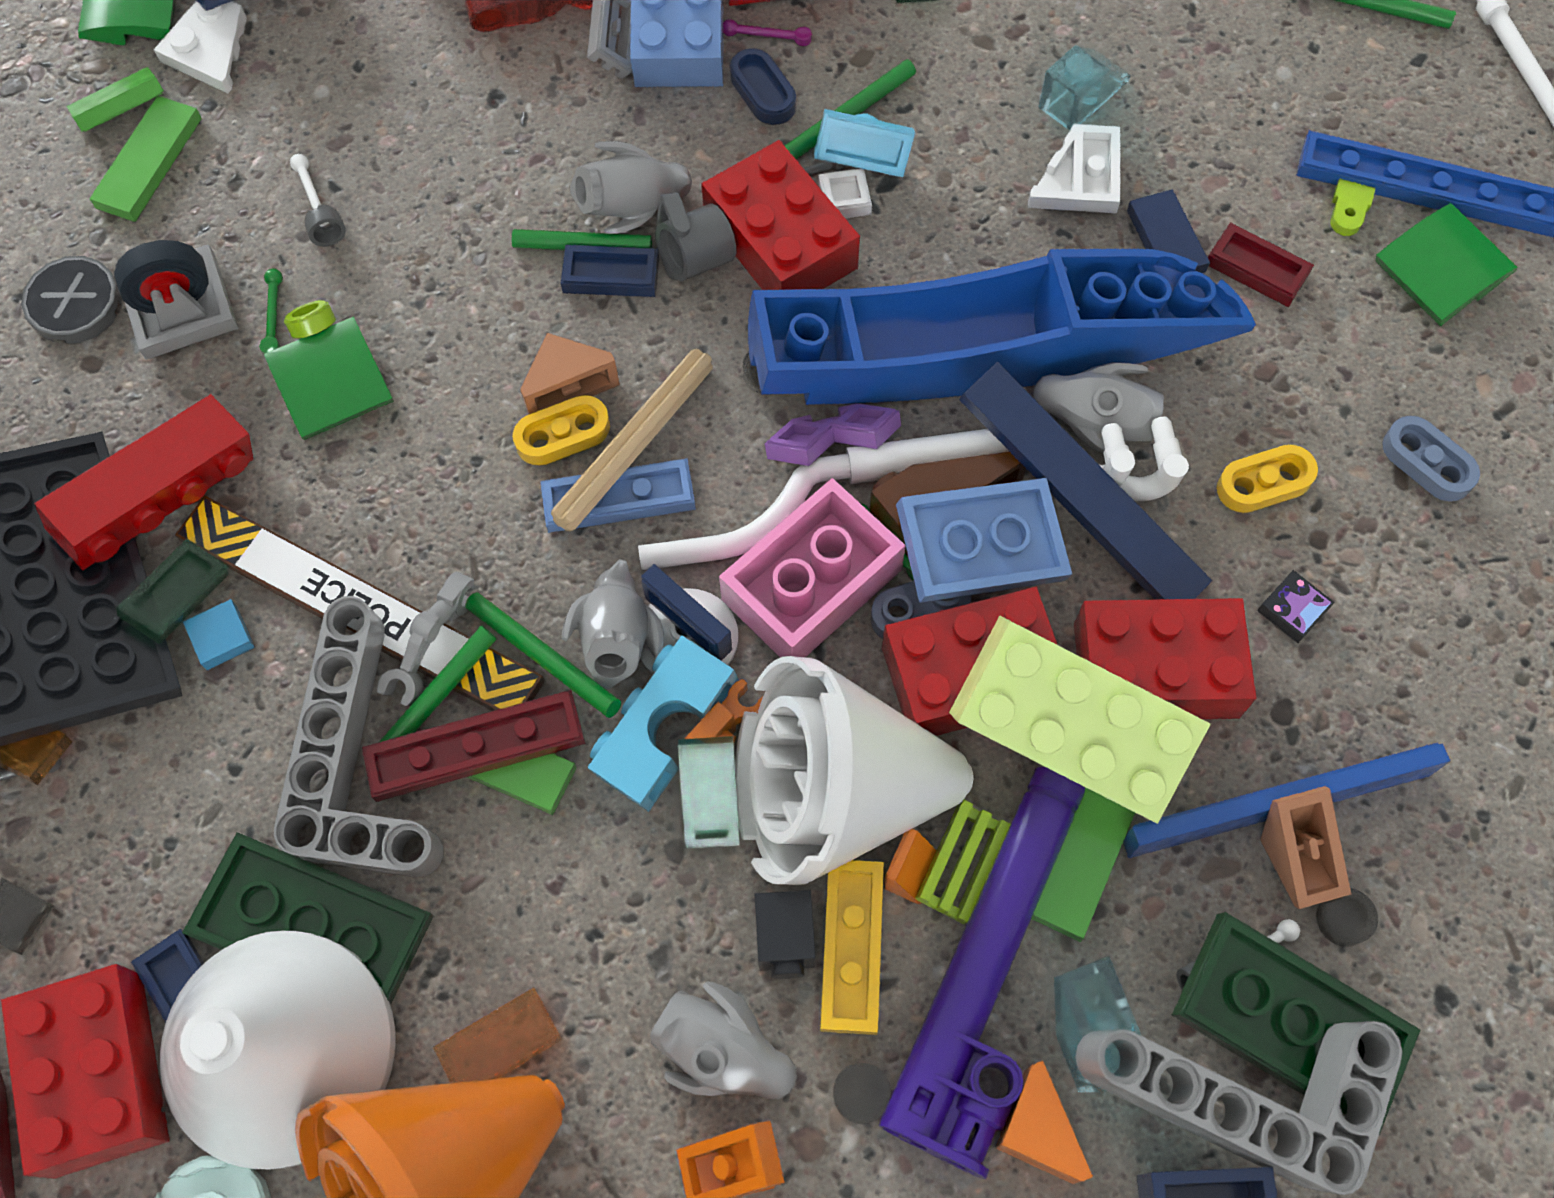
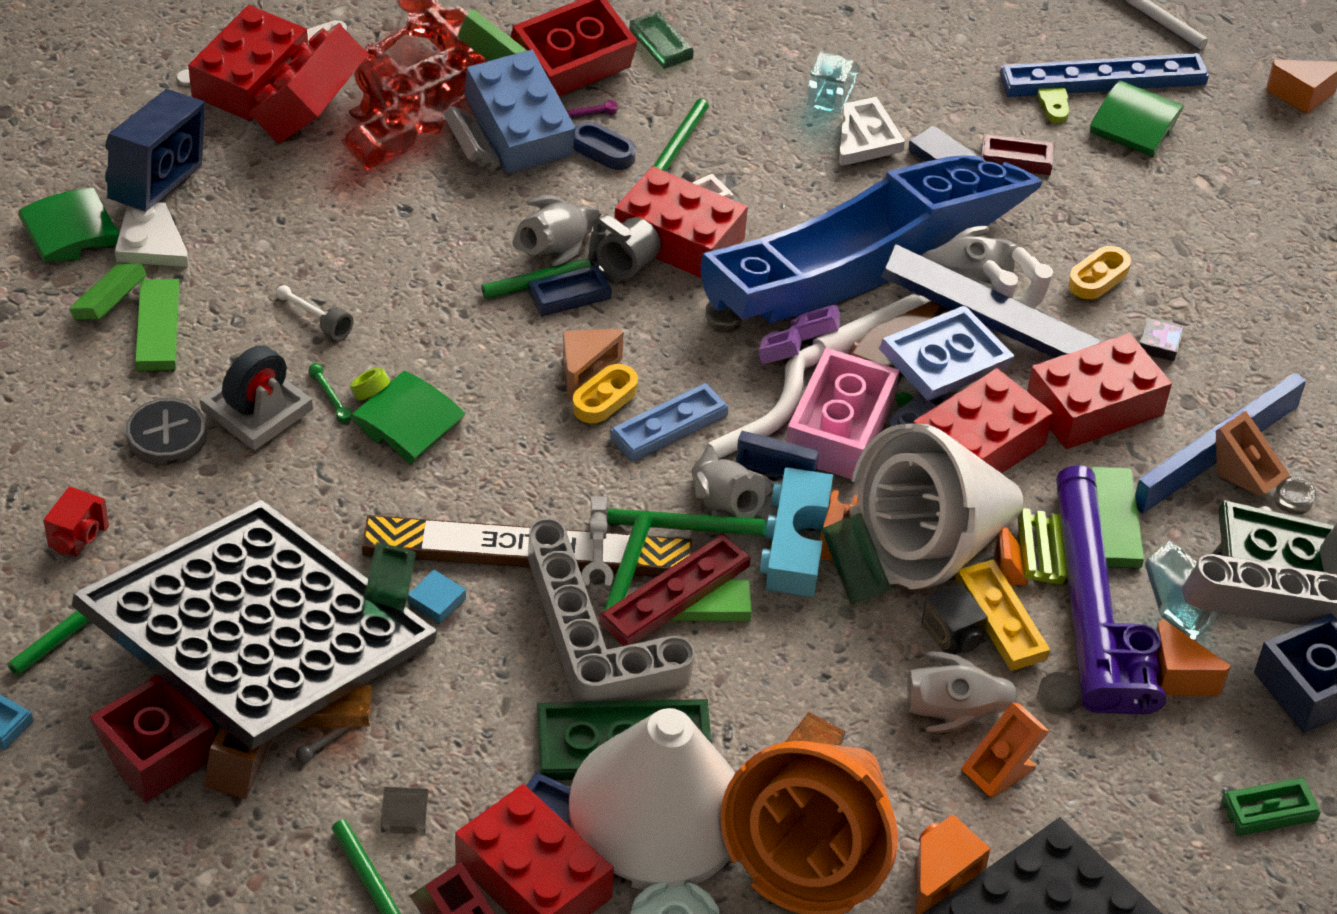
camera: 30 degrees left, 20 degrees down
red brick [34,394,253,570] -> none
tan axle [551,349,713,532] -> none
medium azure tile [814,109,915,177] -> none
yellowish green brick [949,616,1211,824] -> none
sand blue plate [1382,416,1480,501] -> none

